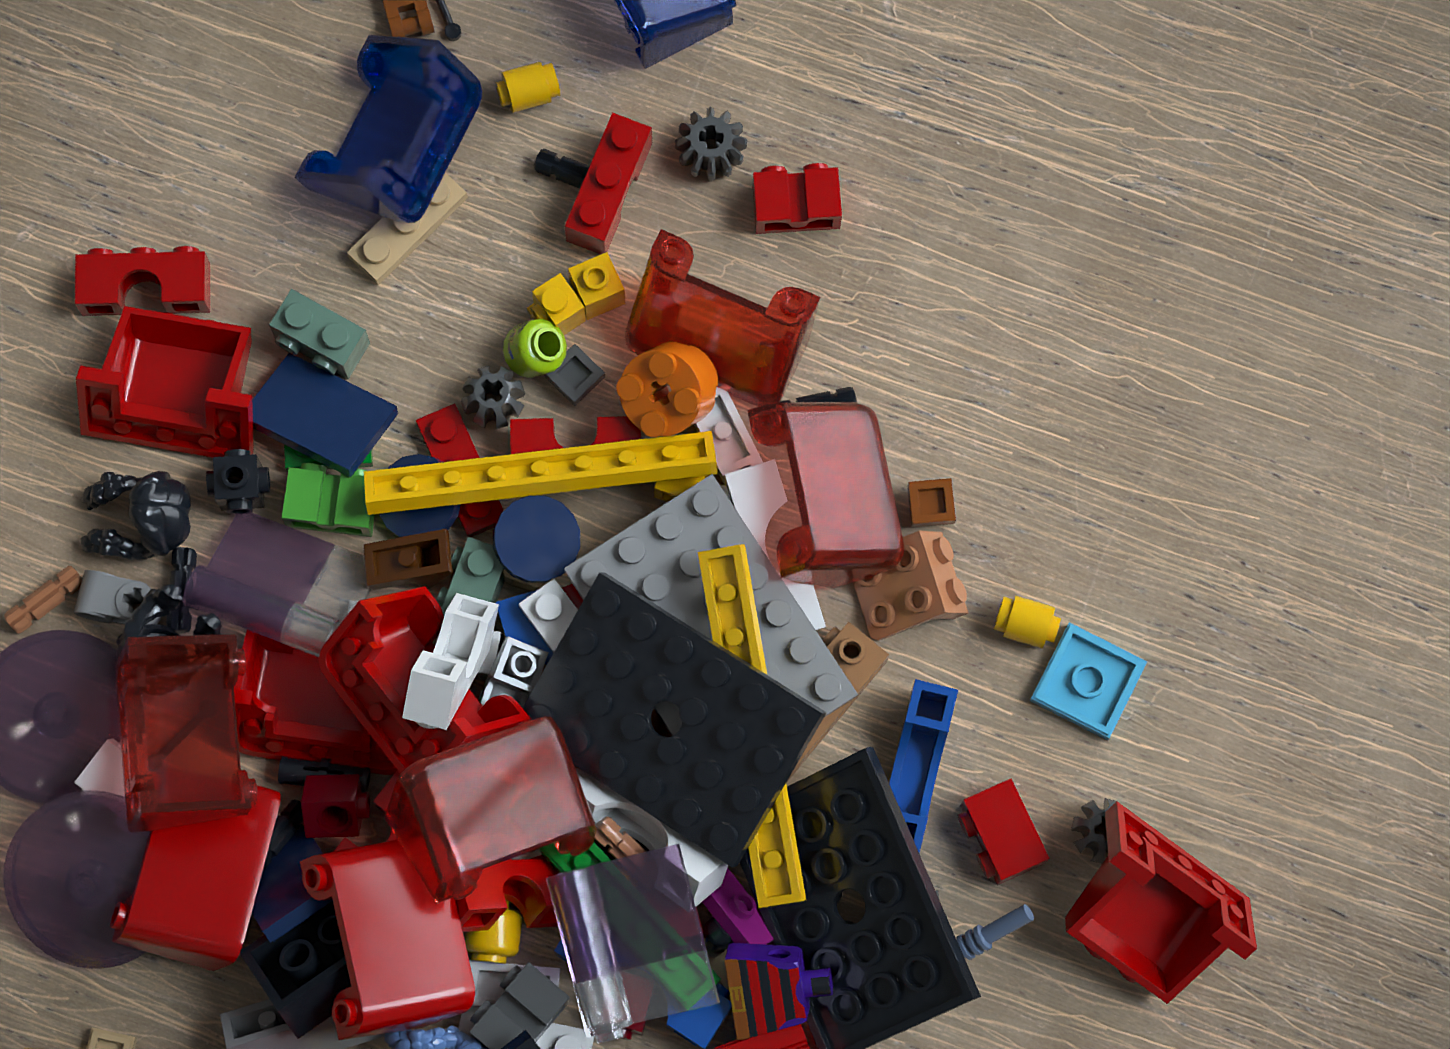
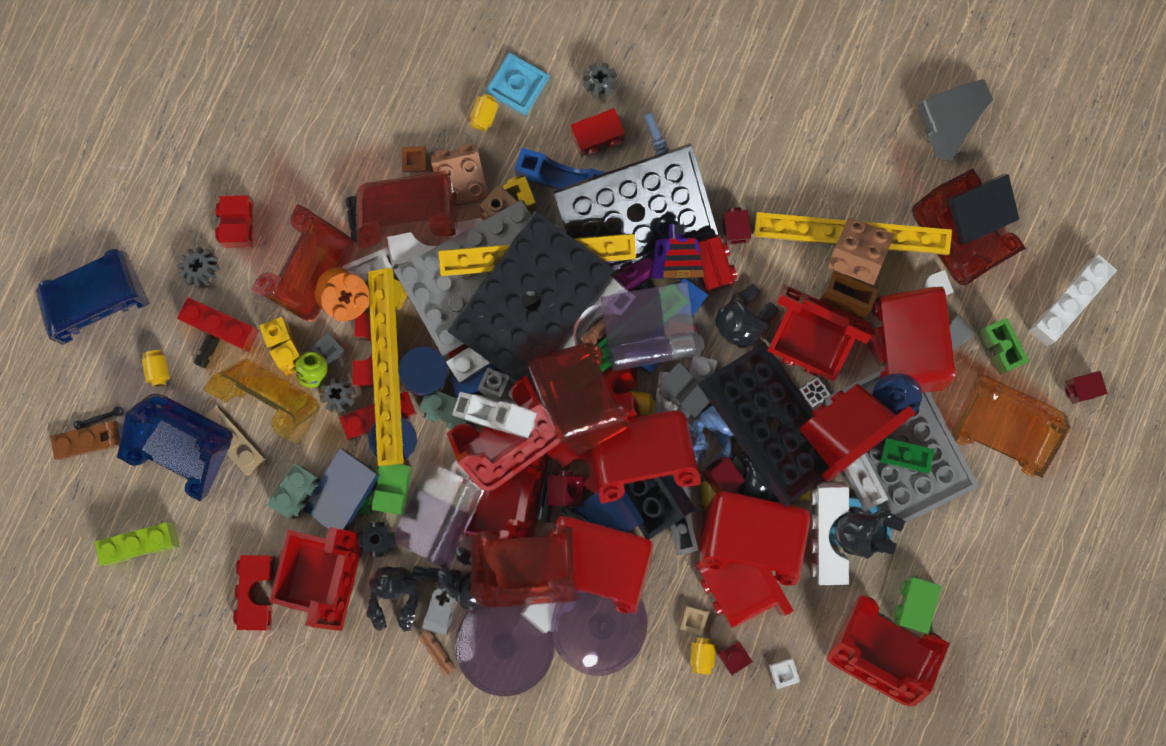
camera: 80 degrees left, 5 degrees up
reddish brown slope [364,529,452,590] -> none
red windscreen [1065,801,1257,1004] -> none
none -> lime arch [94,522,180,566]
none -> clear yellow windscreen [203,359,320,445]
none -> yellow bracket [503,176,537,211]

